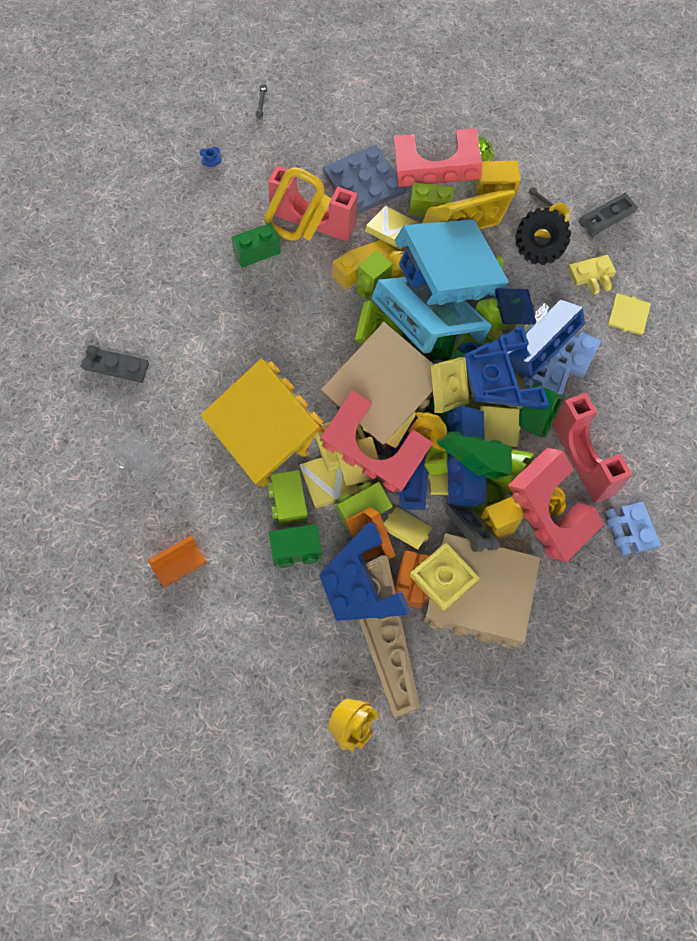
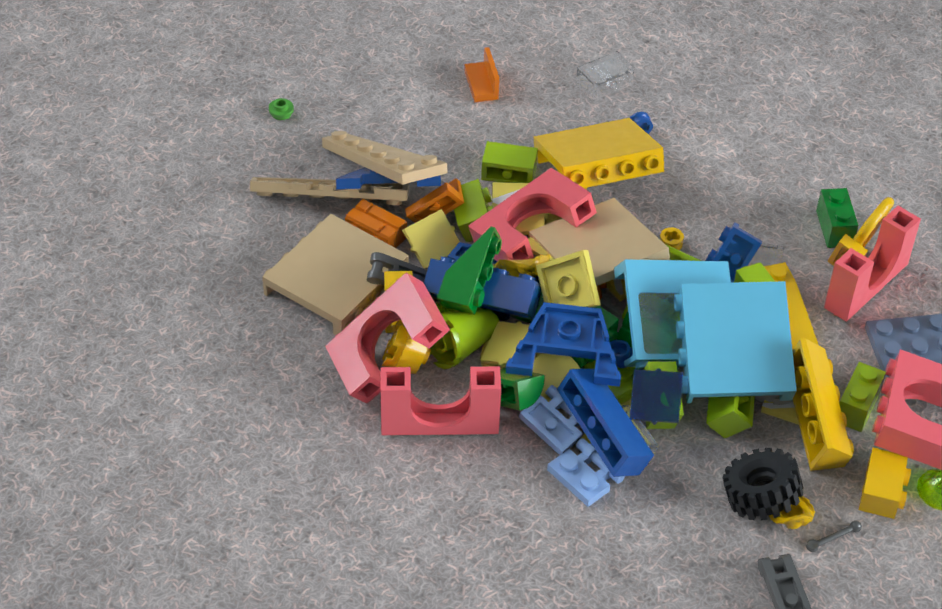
camera: 115 degrees right, 20 degrees down
dark grey plate [80,345,149,383] -> none
green brick [269,524,322,568] -> none
yellow cone [328,698,379,753] -> none
light yellow tile [365,206,421,250] -> none
light yellow tile [409,542,480,612] -> none
light yellow hinge [567,255,616,295] -> none
light blue plate [606,502,661,556] -> none
light yellow piece [608,293,651,335] -> none
none -> bright green plate [269,98,294,120]
none -> tan wing [322,131,448,185]
none -> blue bush [630,112,653,134]
none -> yellow bush [660,227,684,250]
none -> blue bracket [705,222,762,283]

